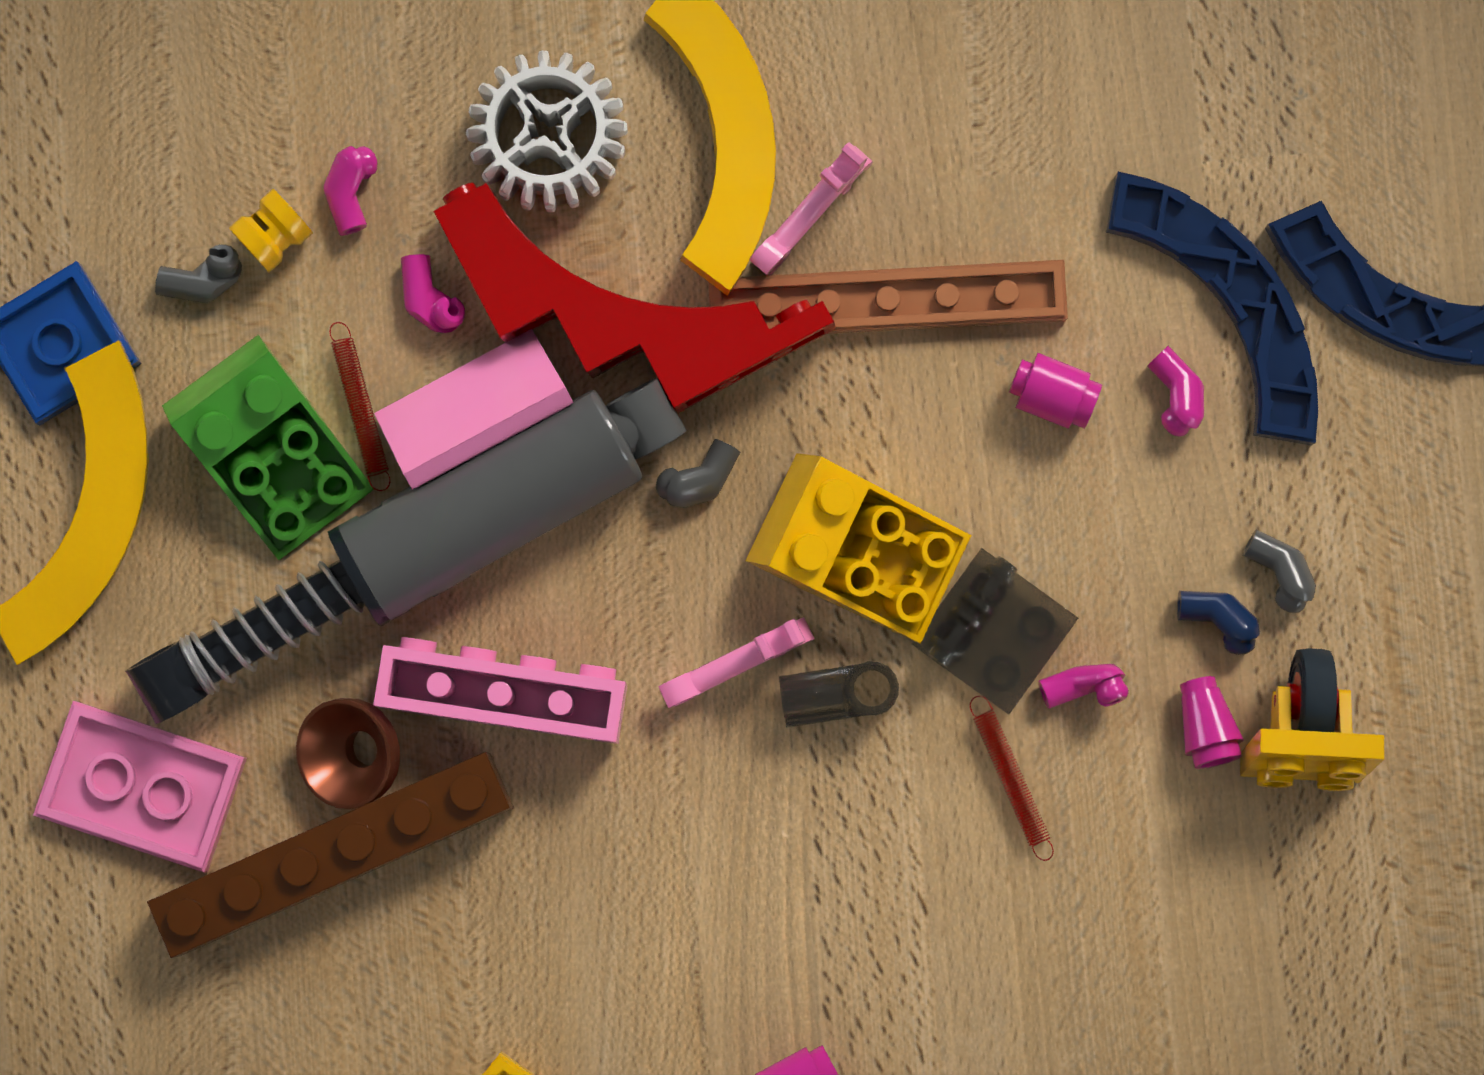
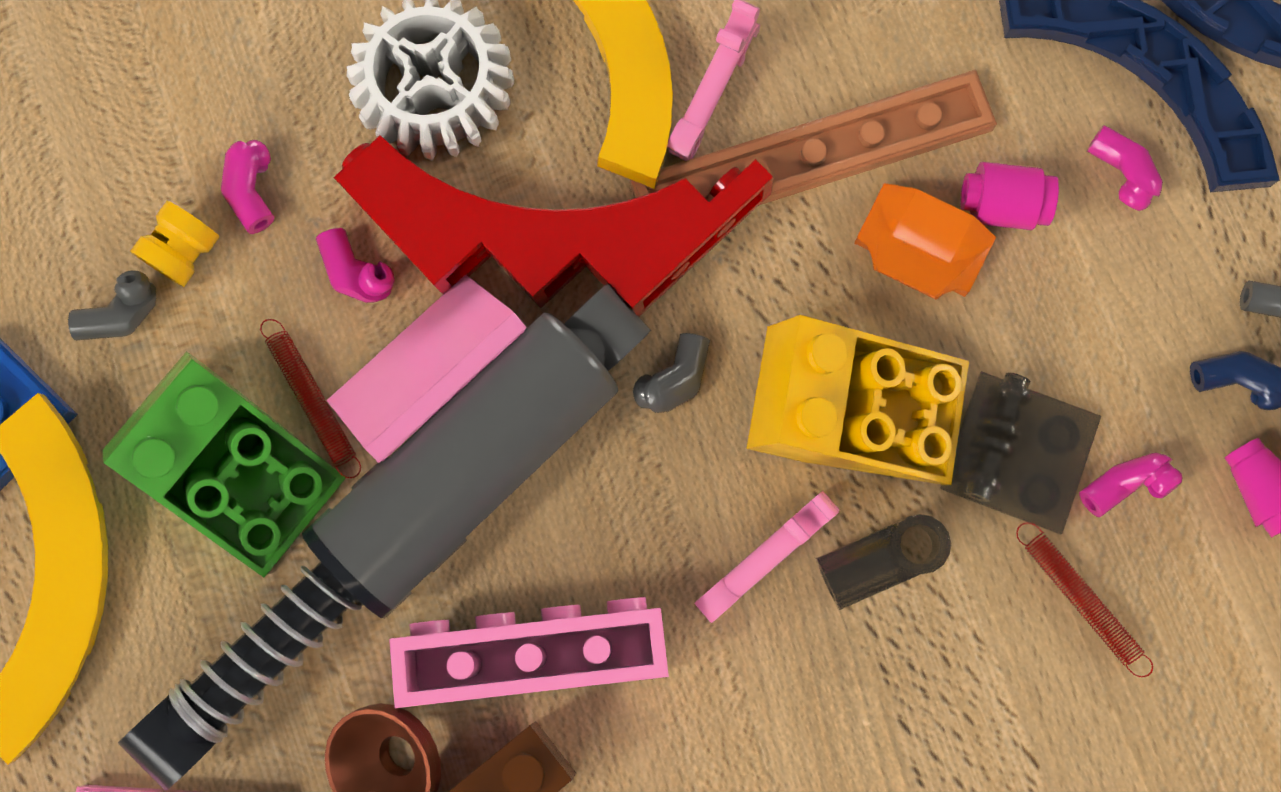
camera: 10 degrees left, 5 degrees down
none -> orange slope [854,183,996,300]

